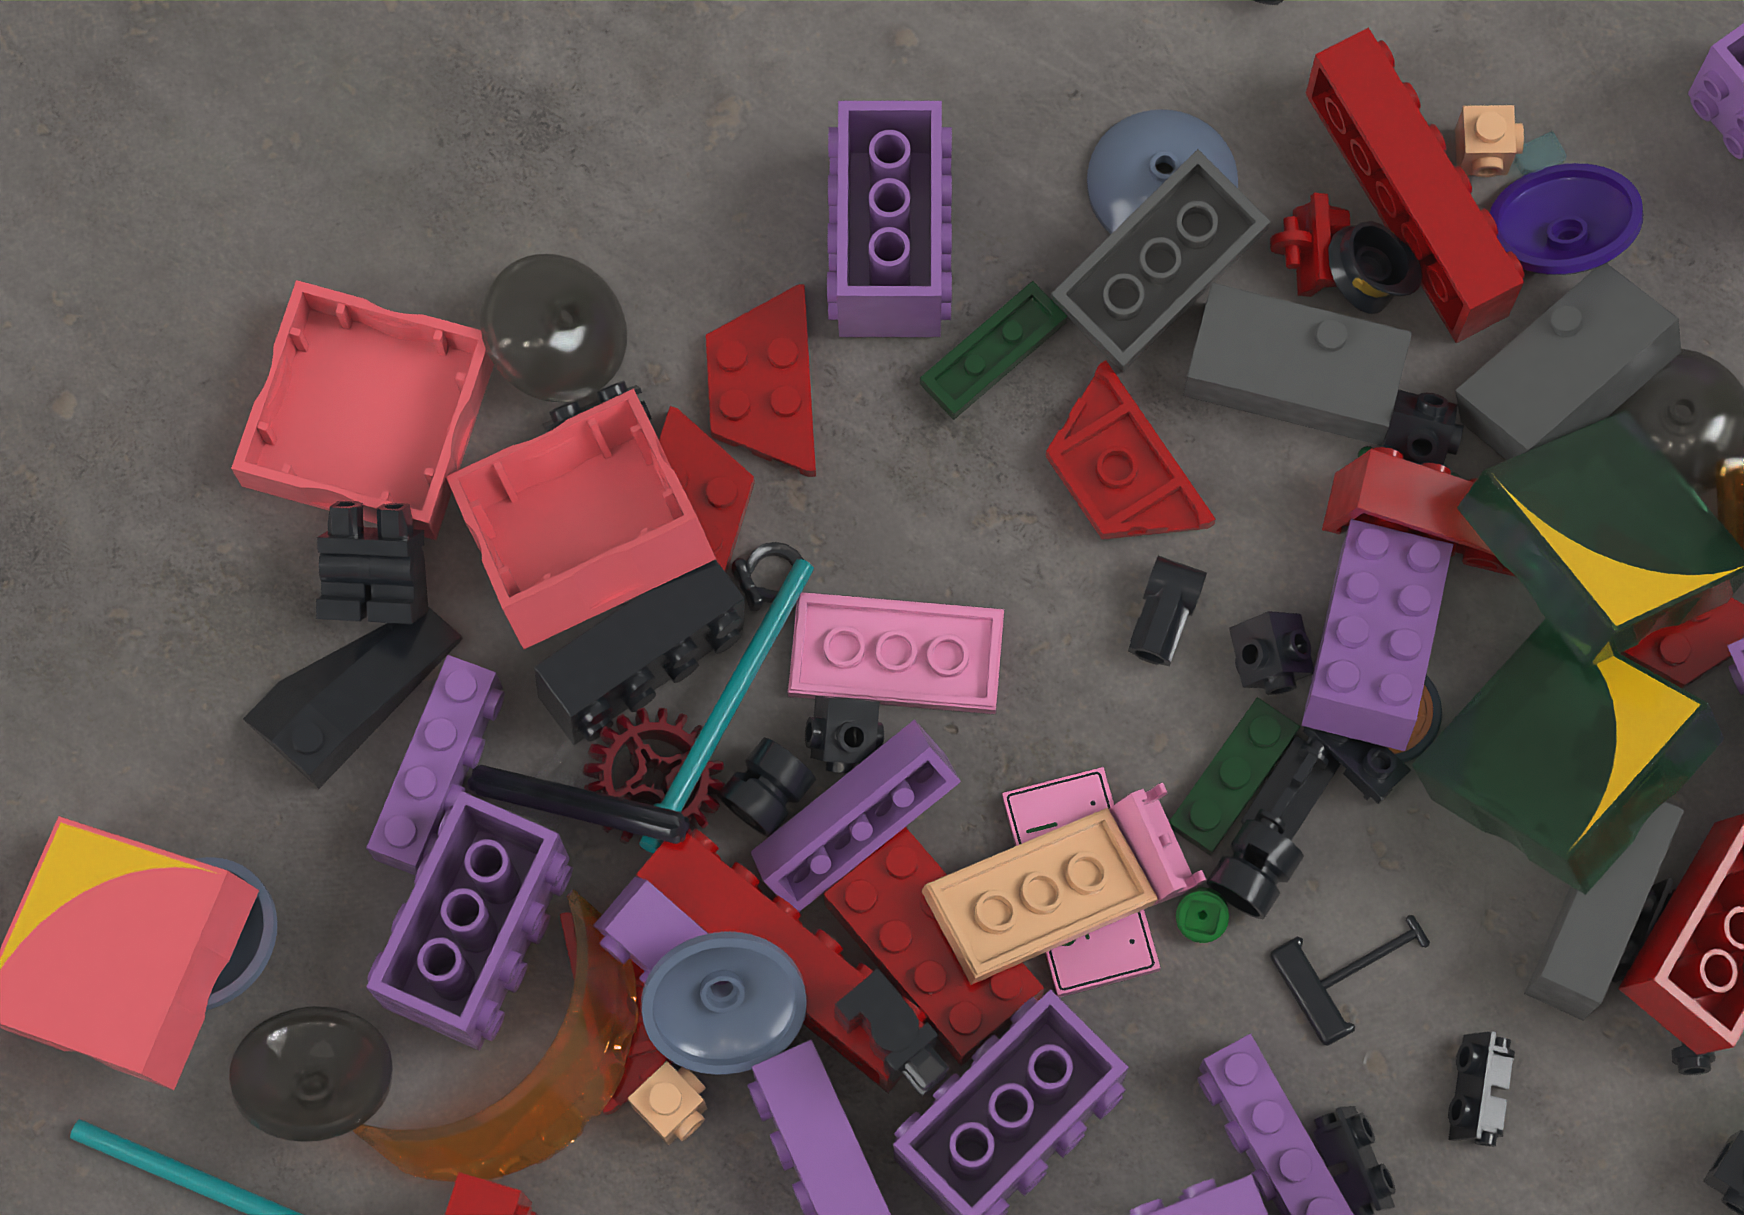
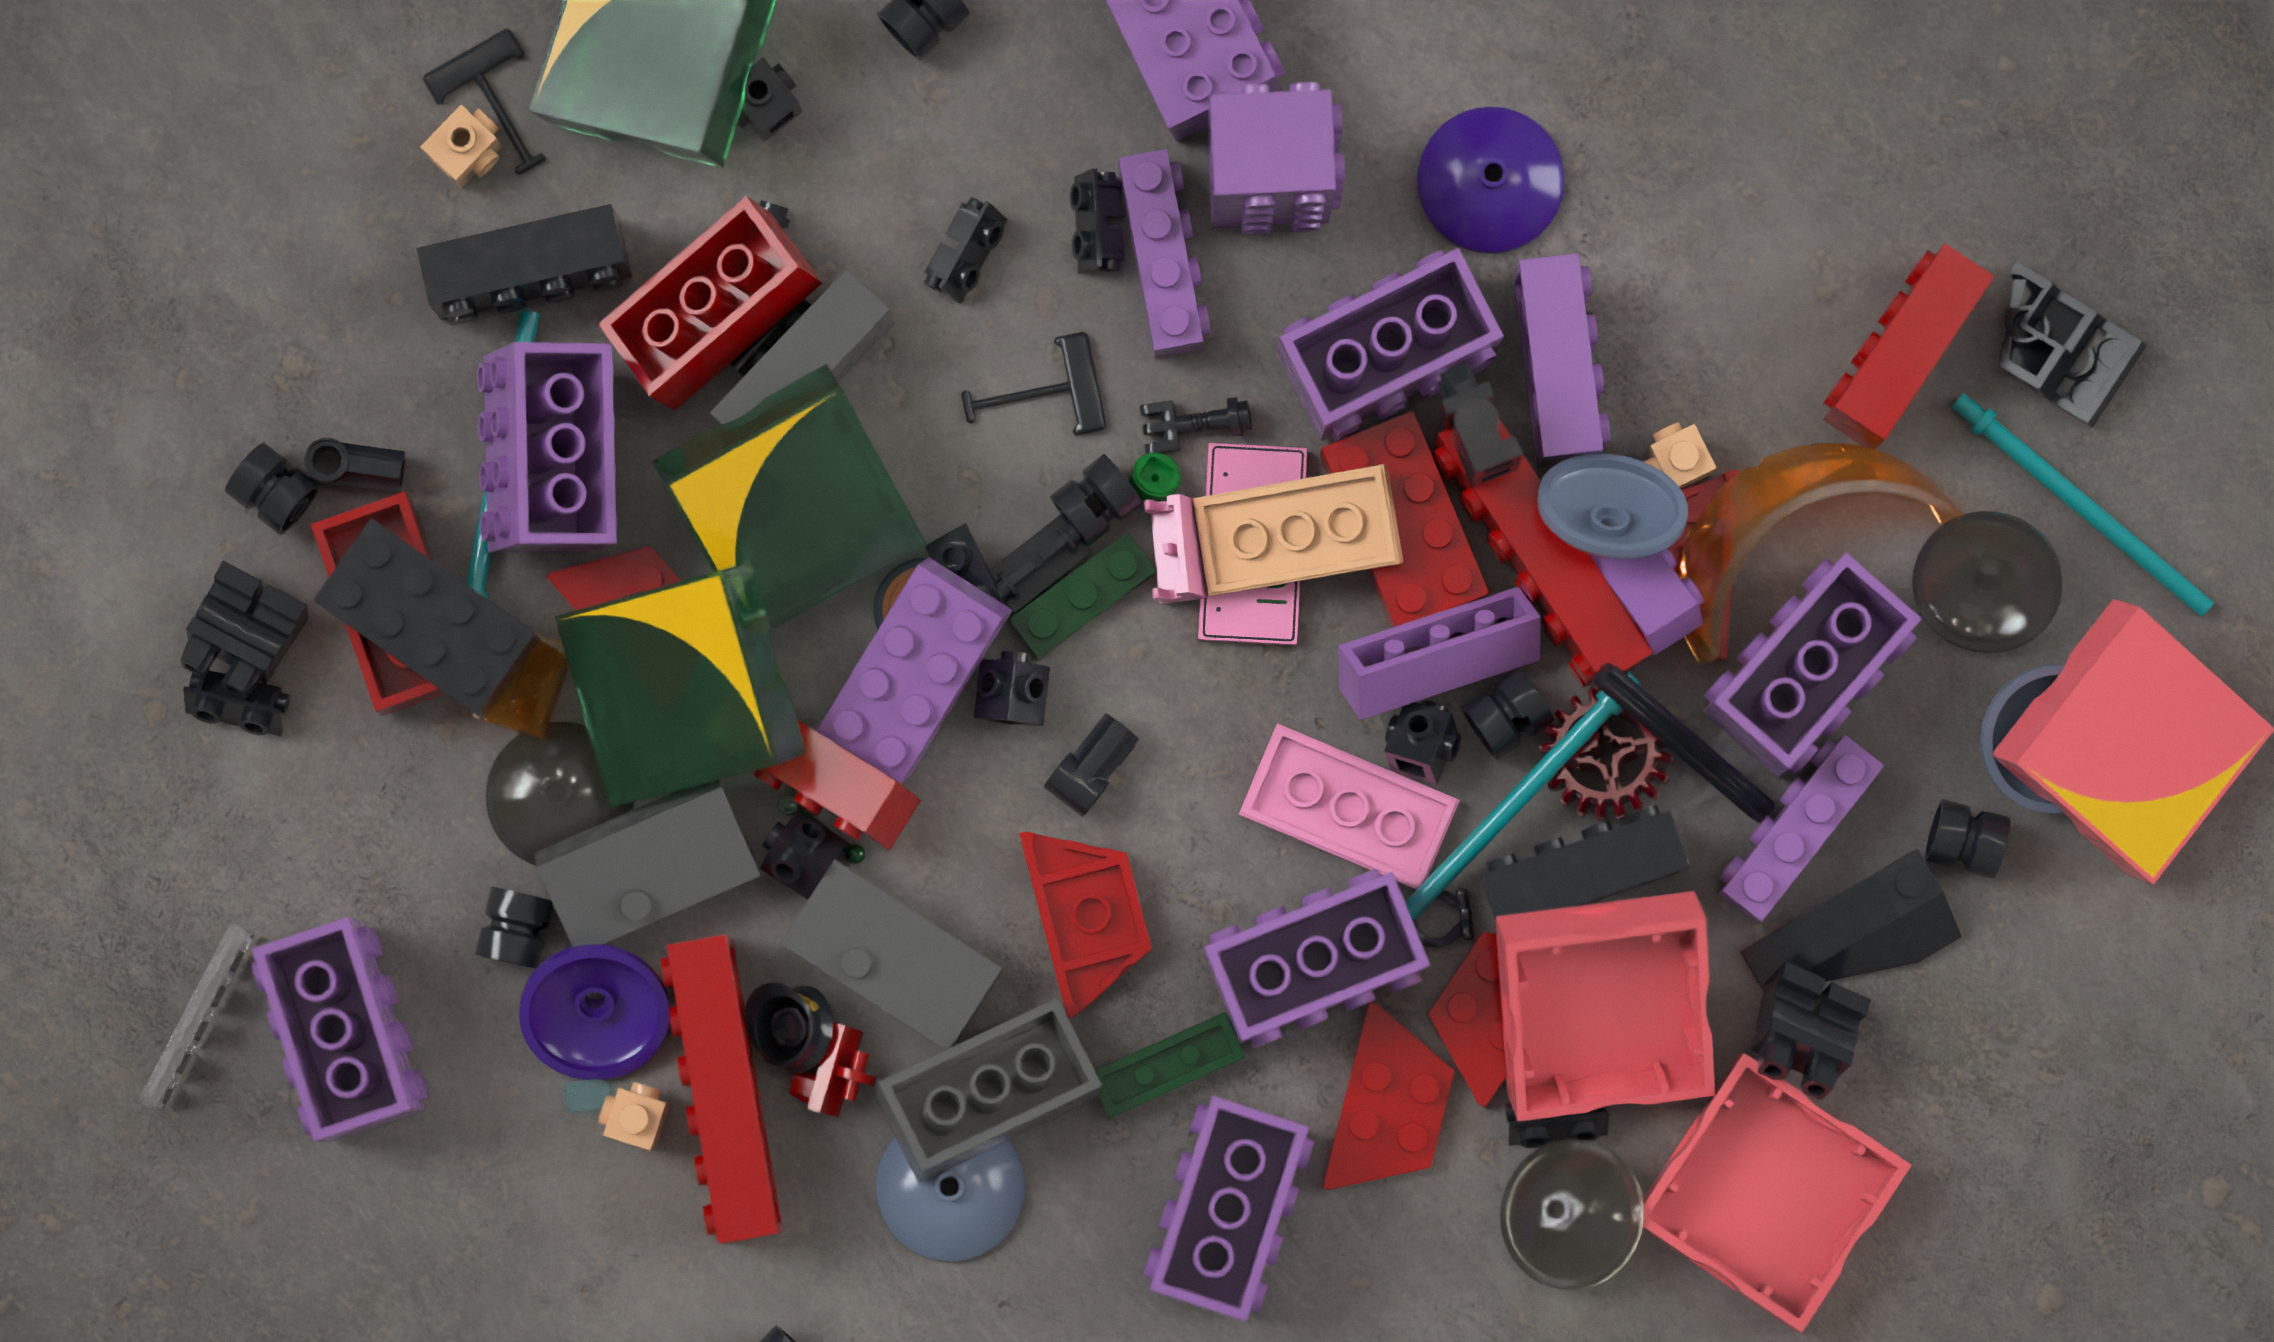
camera: 165 degrees left, 10 degrees up
none -> black wheel [475,887,553,969]
none -> black hinge [1140,397,1252,454]
none -> medium lavender brick [1203,869,1430,1049]
none -> black wheel [1925,799,2011,879]

